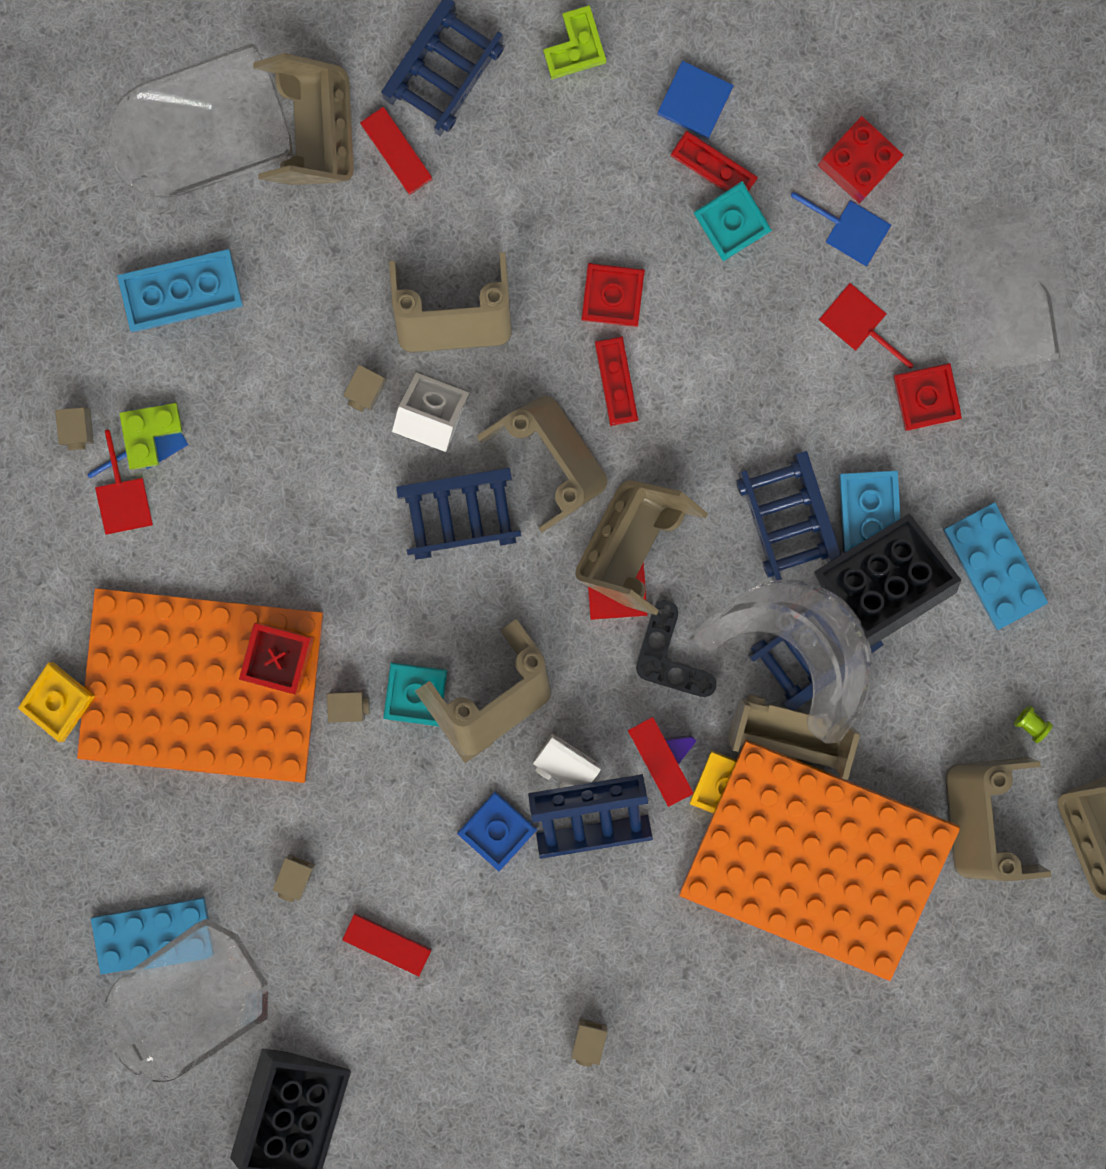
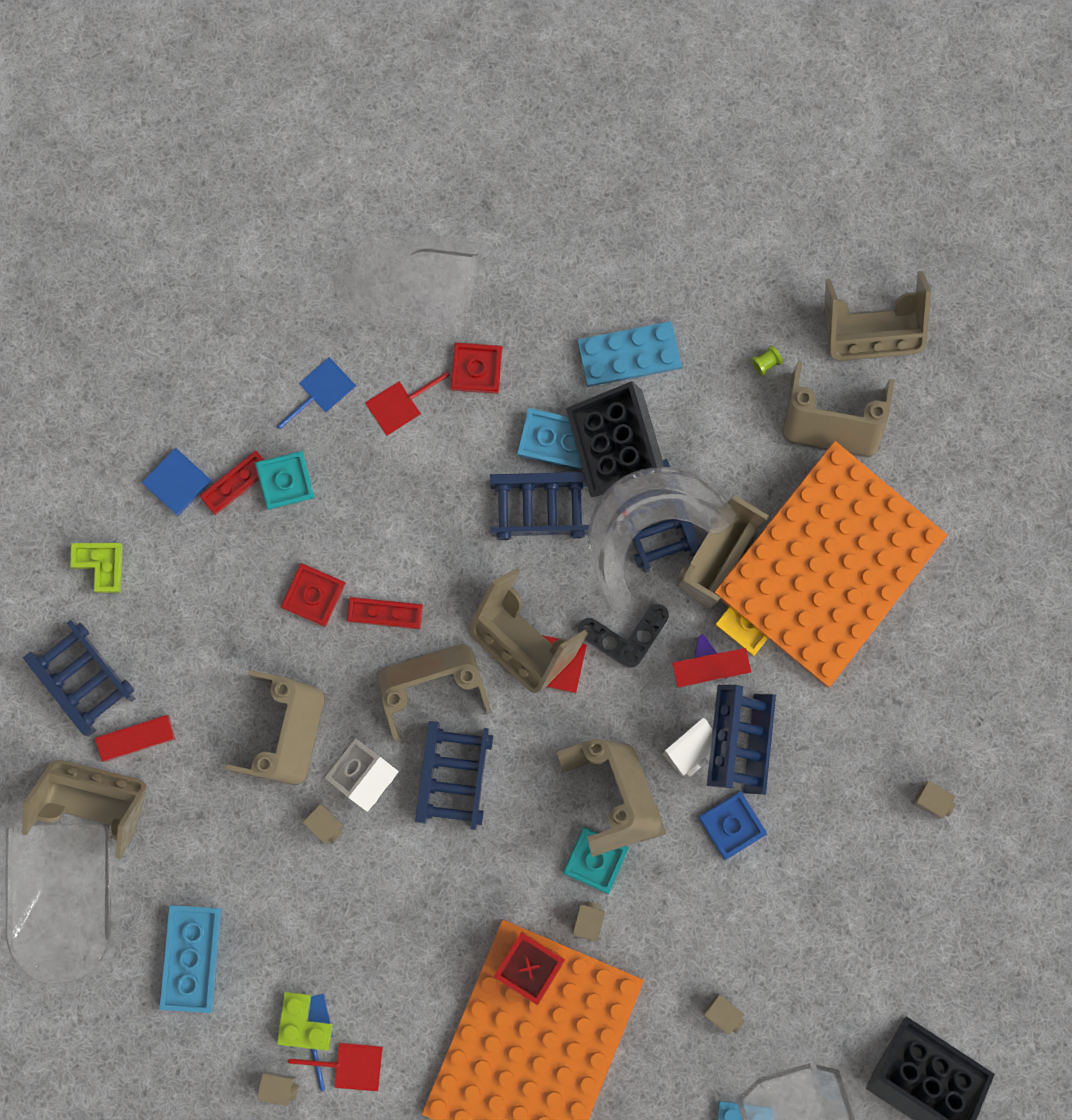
camera: 70 degrees left, 10 degrees down
red tile [342,913,432,977] -> none
red brick [818,116,904,204] -> none

